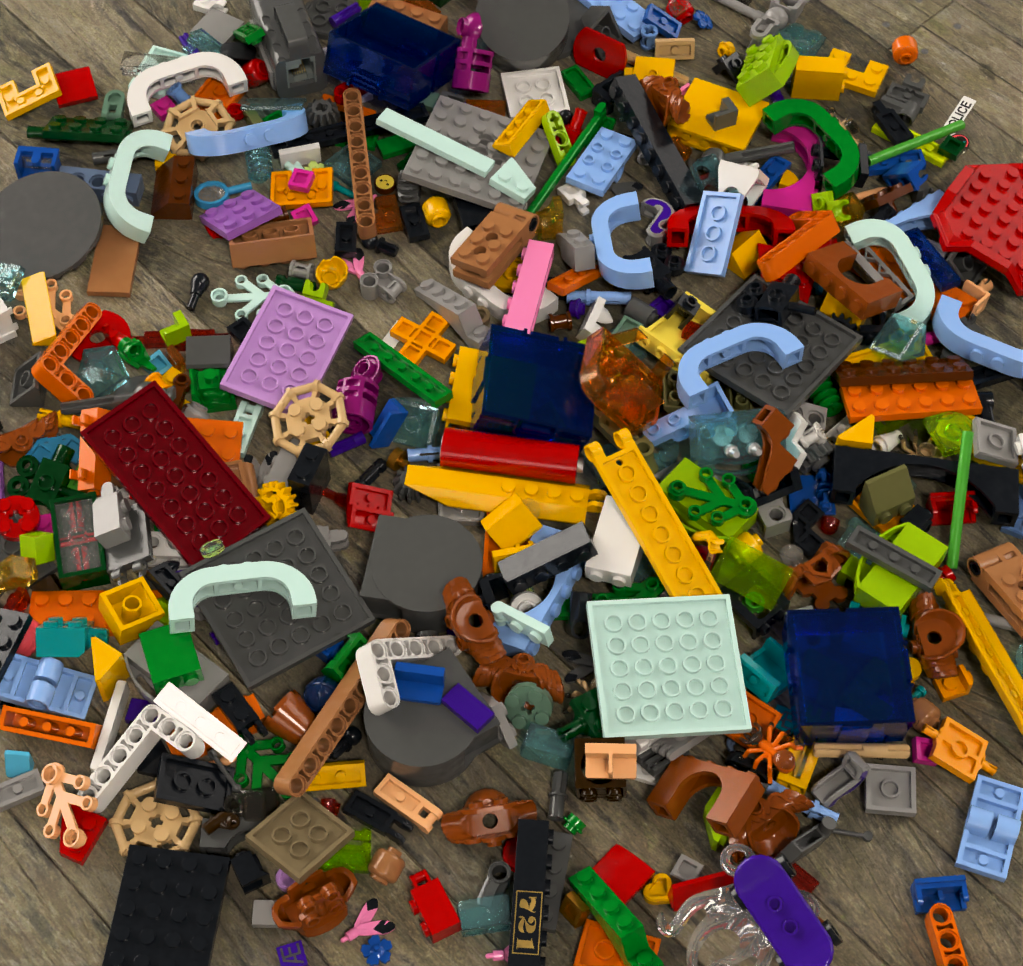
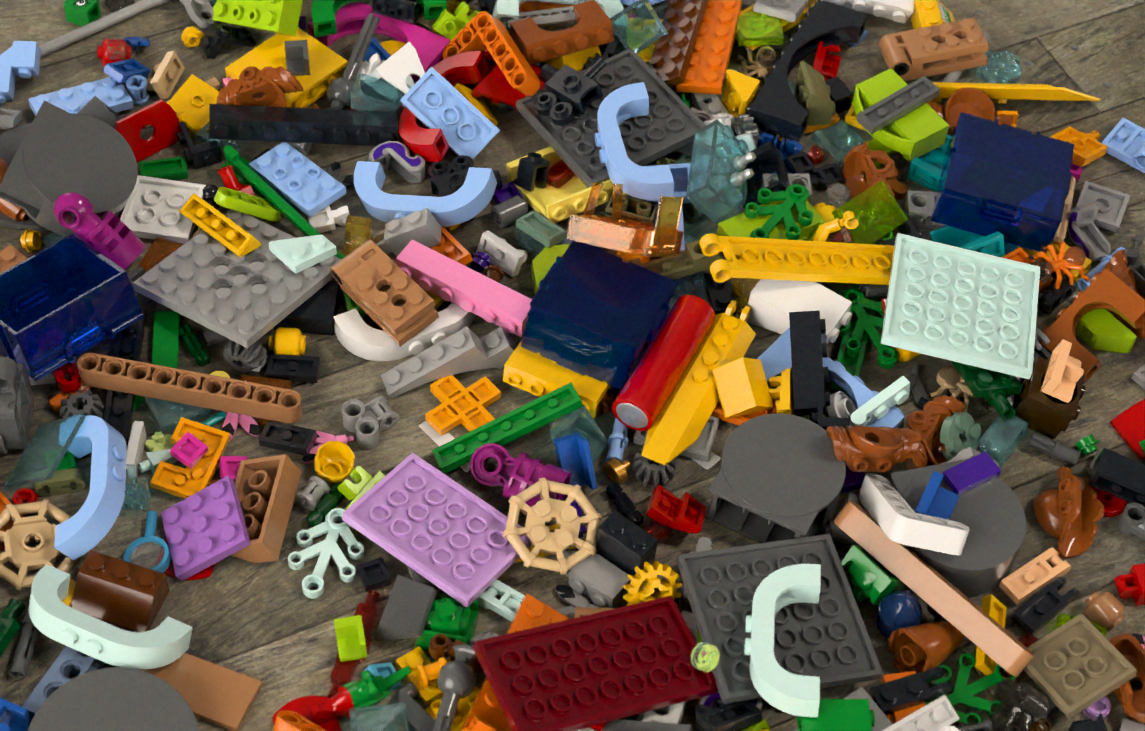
camera: 75 degrees left, 5 degrees down
clear orange tile [166,344,187,373] -> none
black piece [187,273,210,311] -> none
black axle [362,236,399,257] -> none
light aqua tile [376,108,495,178] -> none
black piece [565,591,593,640] -> none
light blue pin [567,289,631,306] -> none
dark orange arch [751,404,797,496] -> none
bright green piece [946,431,974,570] -> none

